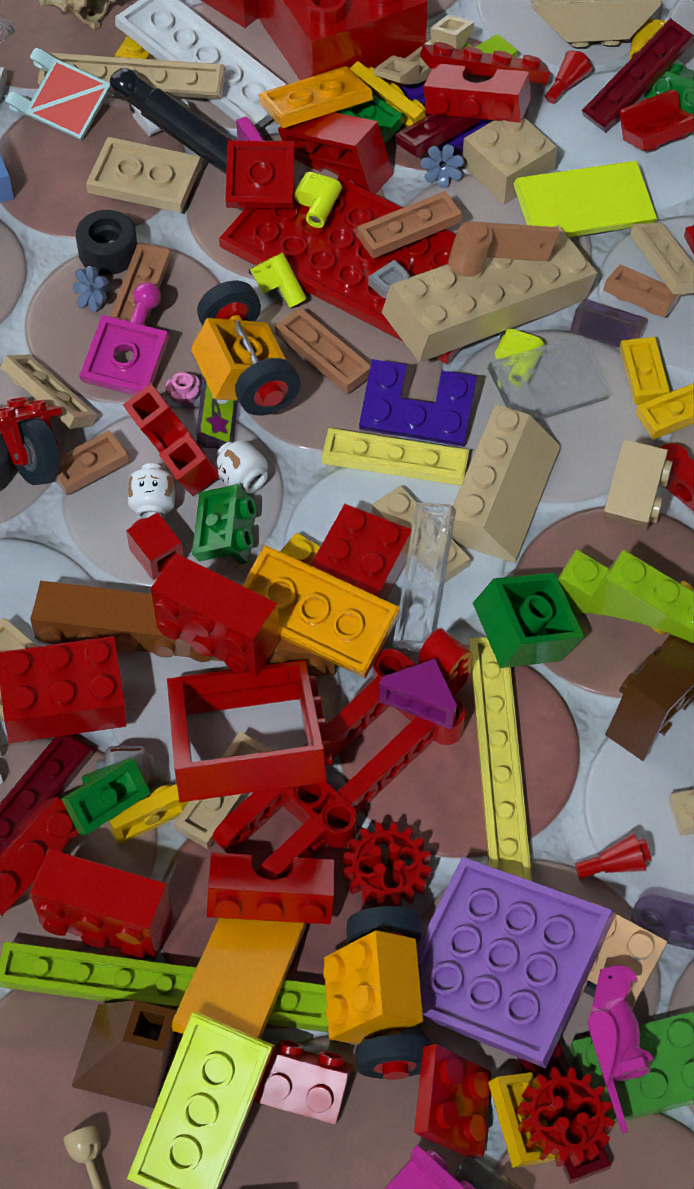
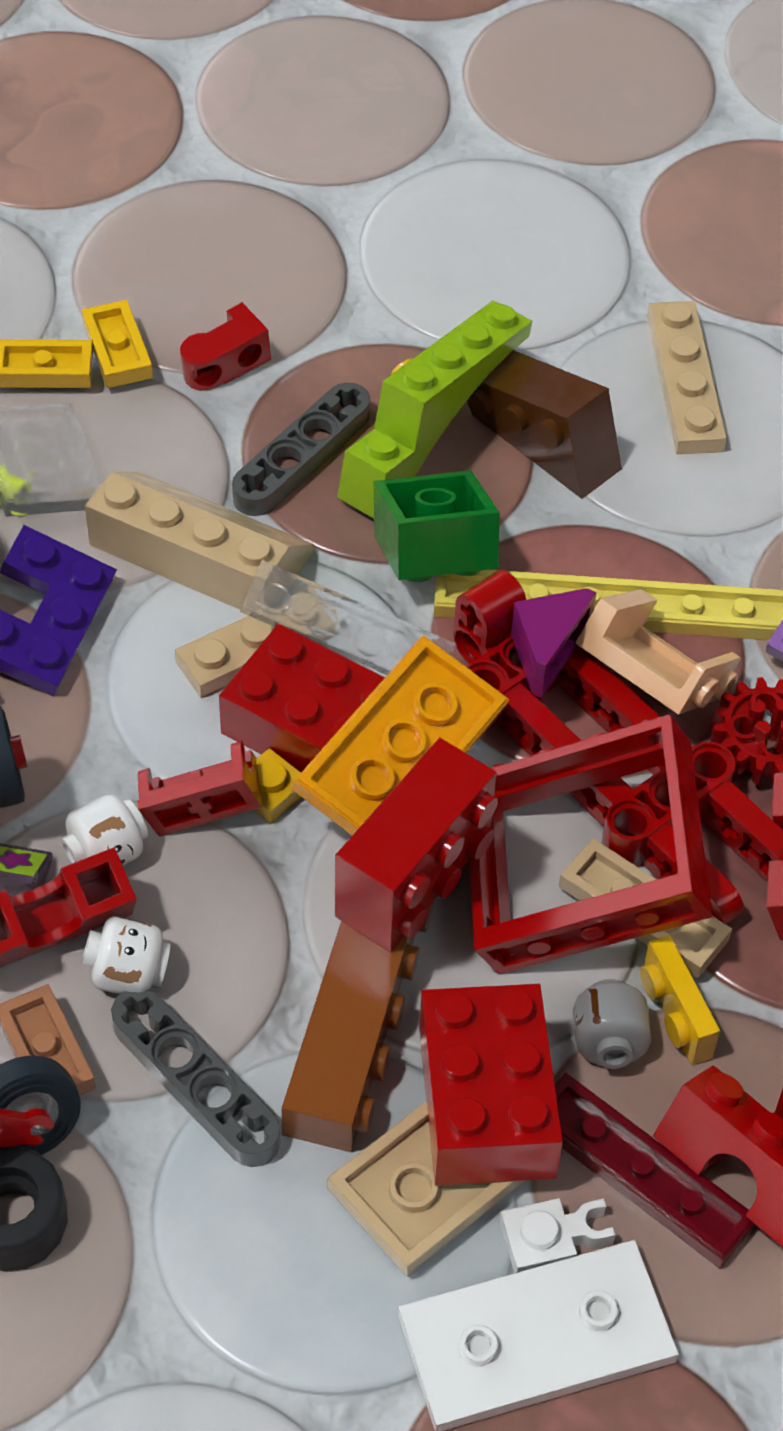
camera: 85 degrees left, 5 degrees down
green slope [61,758,150,835] -> none
red brick [126,512,184,580] -> none
green bracket [192,484,257,564] -> none
light yellow tile [322,428,469,486] -> none
red cone [574,832,652,879] -> none
tan brick [604,439,673,530] -> none
none -> dark grey beam [111,989,280,1167]
none -> red hinge [137,741,262,836]
none -> dark grey beam [232,382,370,516]
none -> light nougat panel [576,589,741,715]

